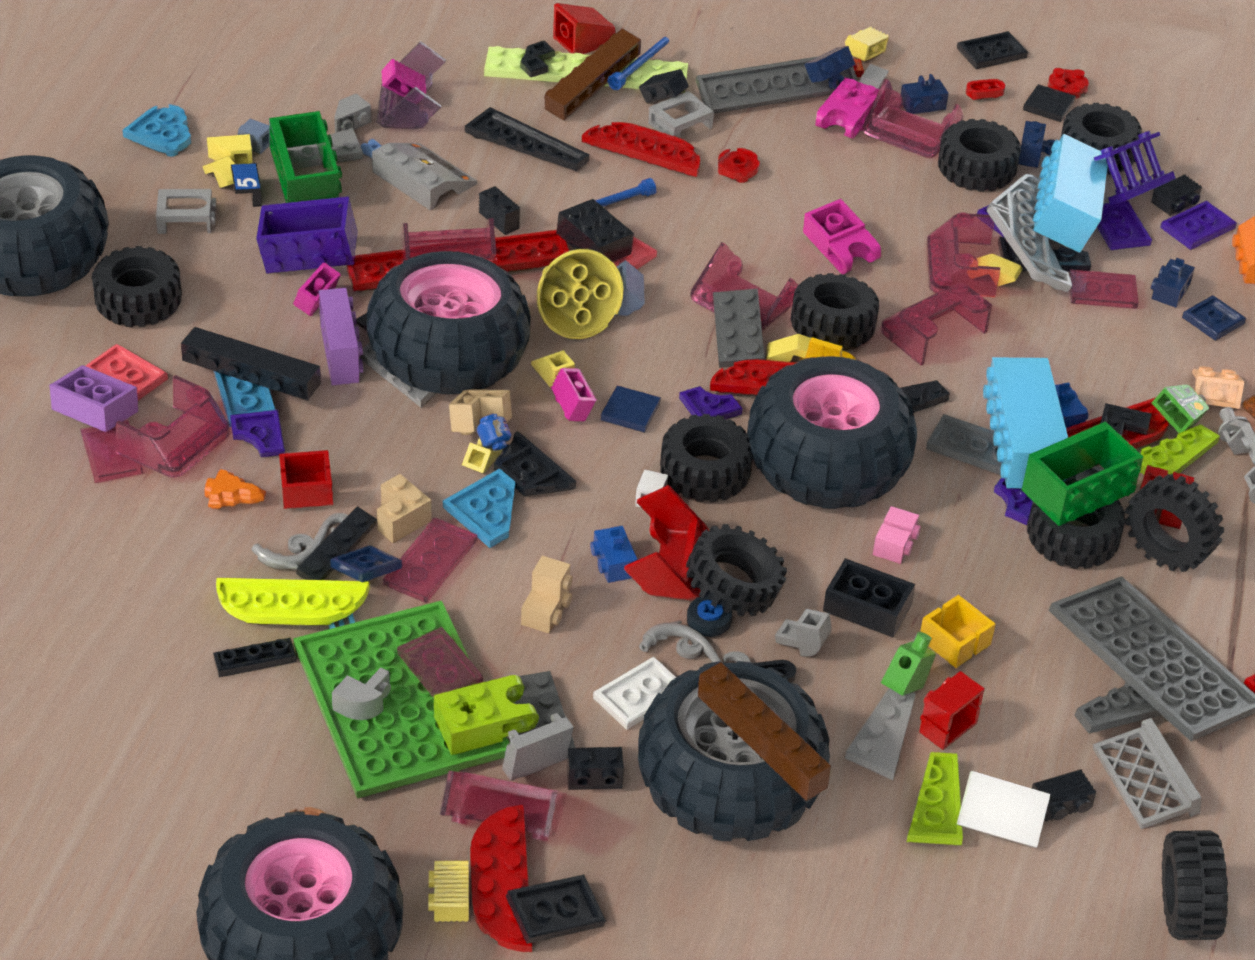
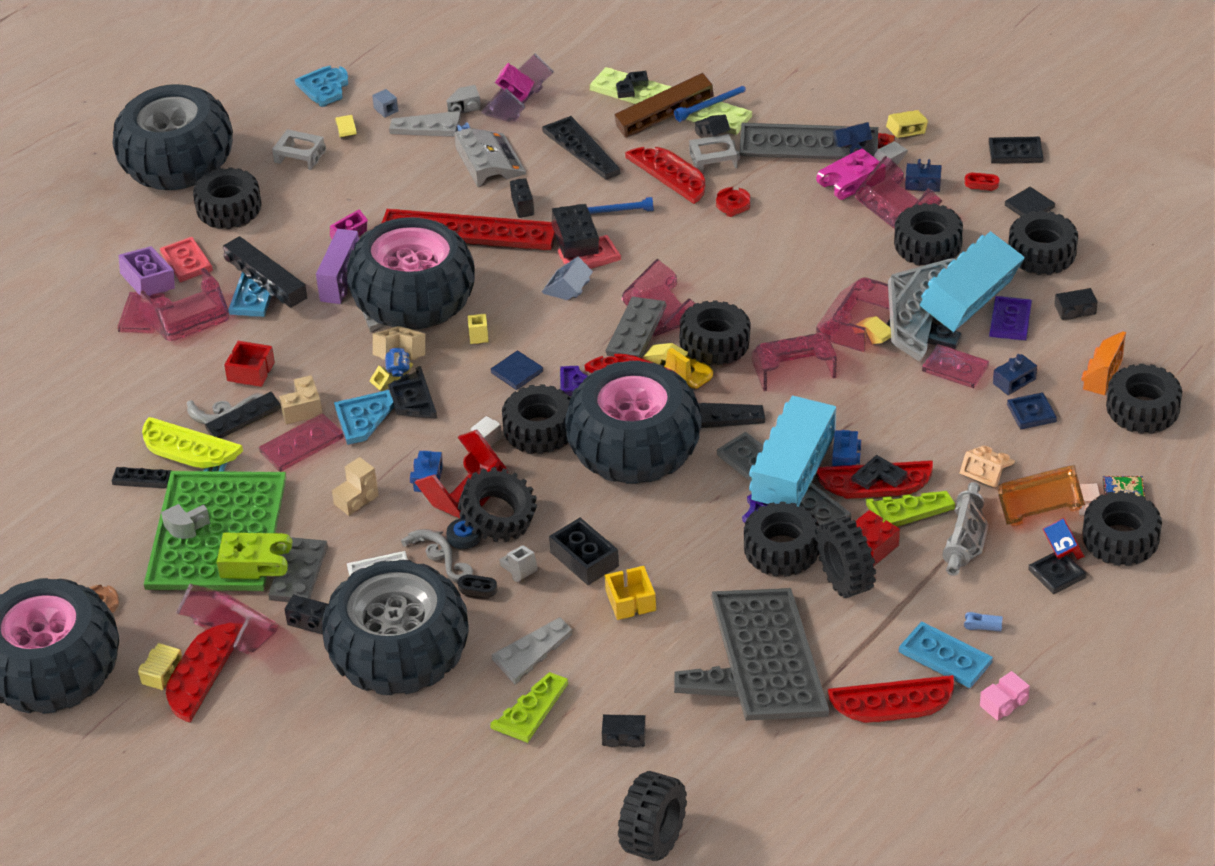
camera: 30 degrees right, 0 degrees up
orange rock [205,469,266,509] -> none
light yellow slope [207,134,253,164] -> none
dark purple tile [230,410,285,458] -> none
panel [231,163,261,207] -> none
dark purple hose [256,196,358,274] -> none
green hose [269,111,342,203] -> none
dark blue tile [331,545,402,583] -> none
clear pink tile [397,627,483,698] -> none
clear pink windscreen [401,218,496,261] -> none
light grey piece [502,713,574,781] -> none
black tile [506,874,606,944] -> none
light yellow cone [537,249,623,339] -> none
dark pink brick [551,368,597,421] -> none
red slope [553,3,616,54] -> none
reddish brown brick [698,662,831,801] -> none
dark pink brick [803,199,881,274] -> none
bright pink piece [873,506,921,564] -> none
bright green torso [881,632,936,696] -> none
red piece [919,671,985,750] -> none
white tile [957,771,1050,848] -> none
dark blue brick [1018,121,1055,168] -> none
green hose [1022,422,1144,526] -> none
red plate [1048,68,1089,99] -> none
dark purple fence [1093,130,1176,206] -> none
light grey fence [1093,718,1201,829] -> none
bright green torso [1152,384,1209,433] -> none
dark purple tile [1160,201,1237,250] -> none

